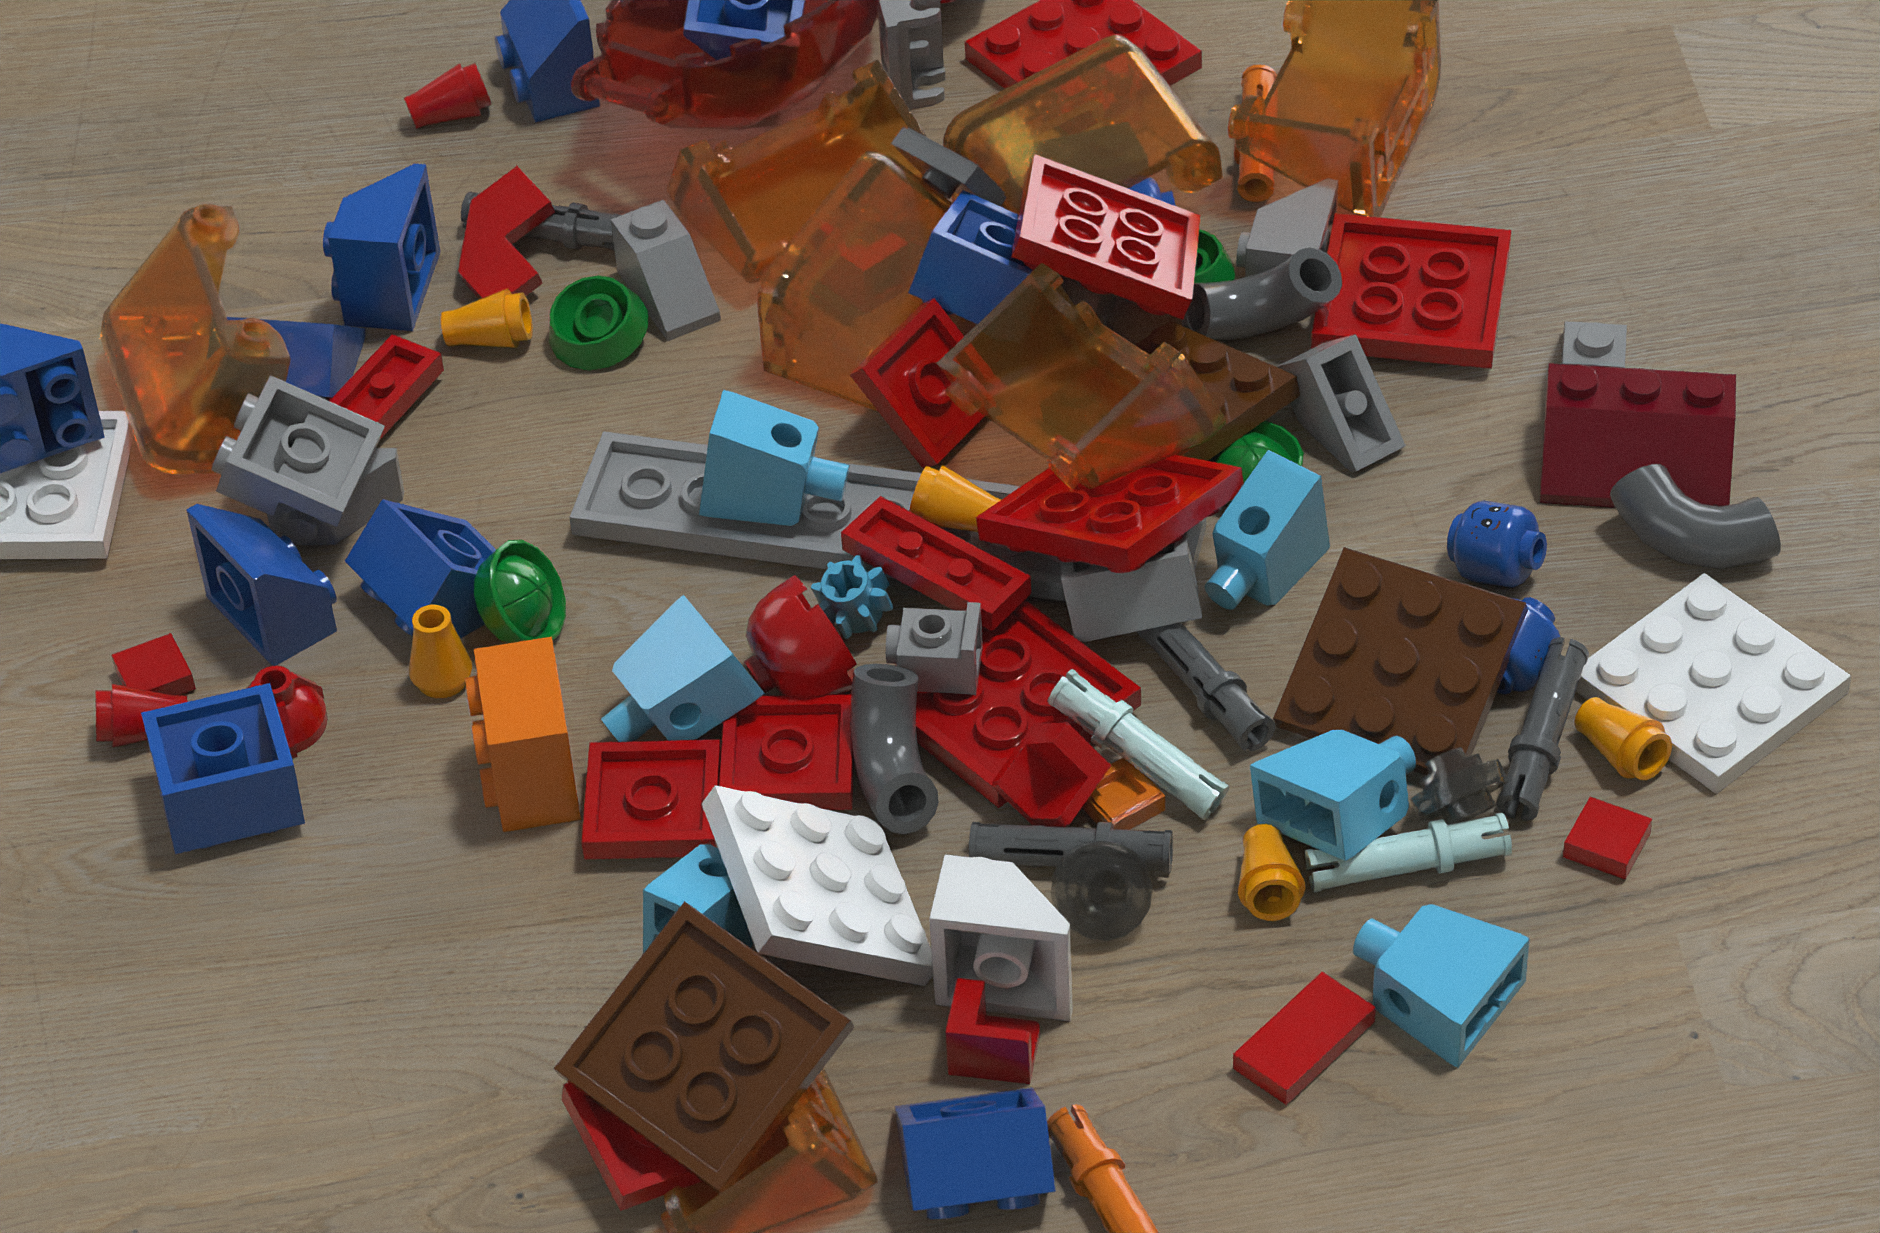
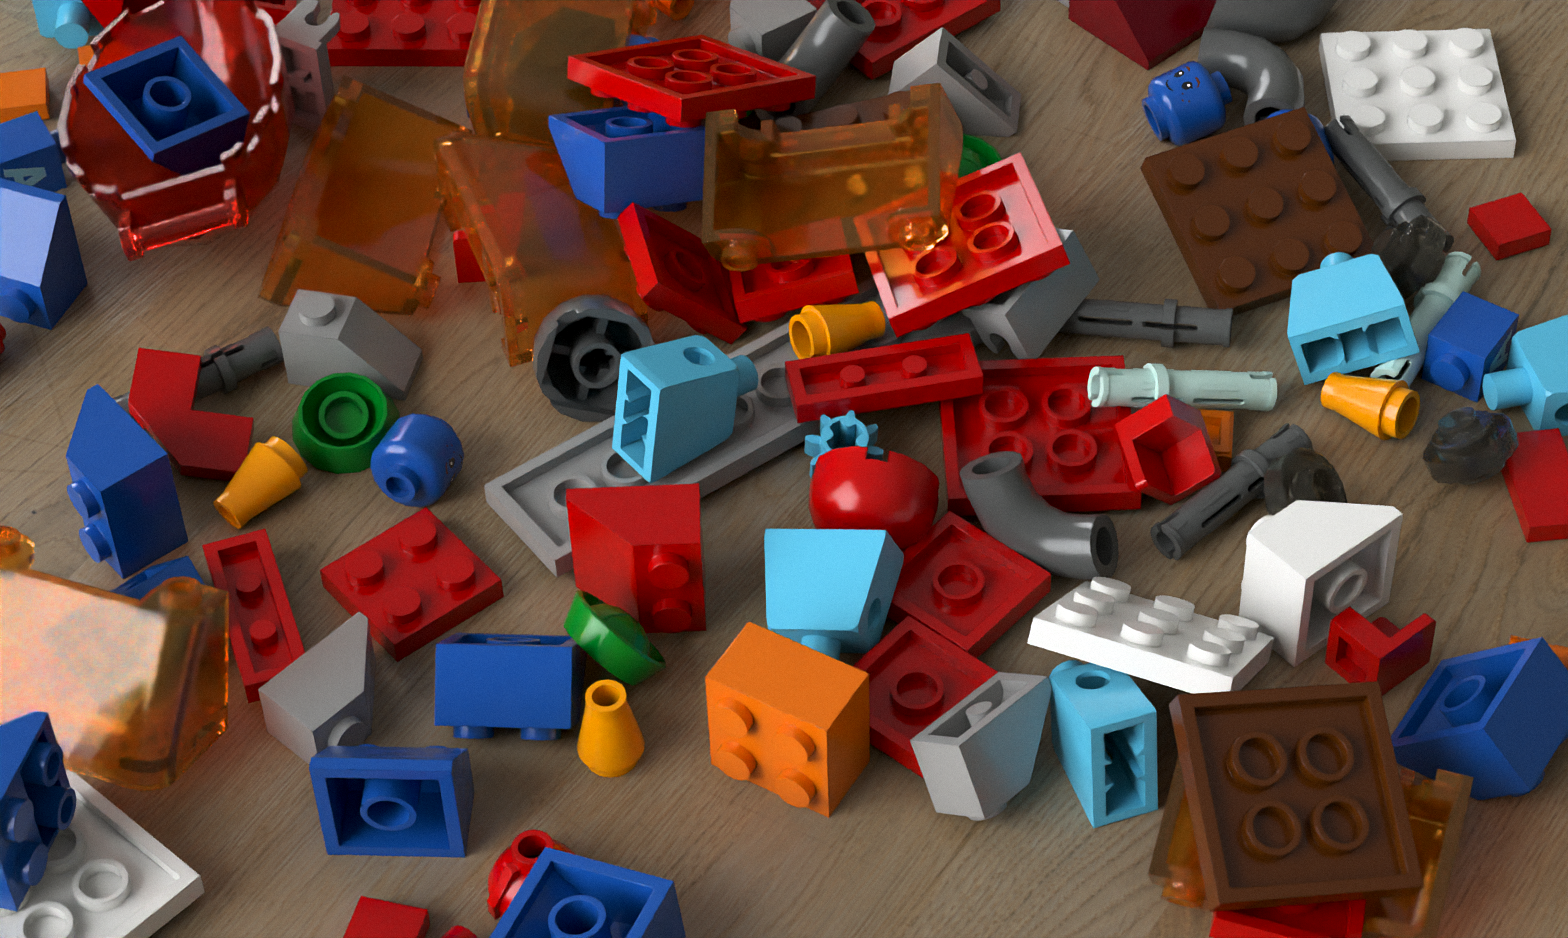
camera: 50 degrees left, 0 degrees up
light grey plate [211,375,385,527] -> none
light grey brick [886,602,983,695] -> none
dark grey plate [891,127,1007,206] -> none
medium azure torso [1204,450,1330,610] -> none
light orange cone [1574,697,1672,780] -> none
none -> red plate [320,507,504,662]
none -> blue head [370,413,464,508]
none -> dark grey cylinder [533,295,655,422]
none -> red slope [566,483,706,634]
none -> red plate [726,221,859,323]
none -> light grey slope [910,672,1052,821]
none -> dark grey cylinder [1197,26,1305,125]
none -> blue brick [1421,291,1519,403]
none -> clear smoke plate [1423,407,1519,485]

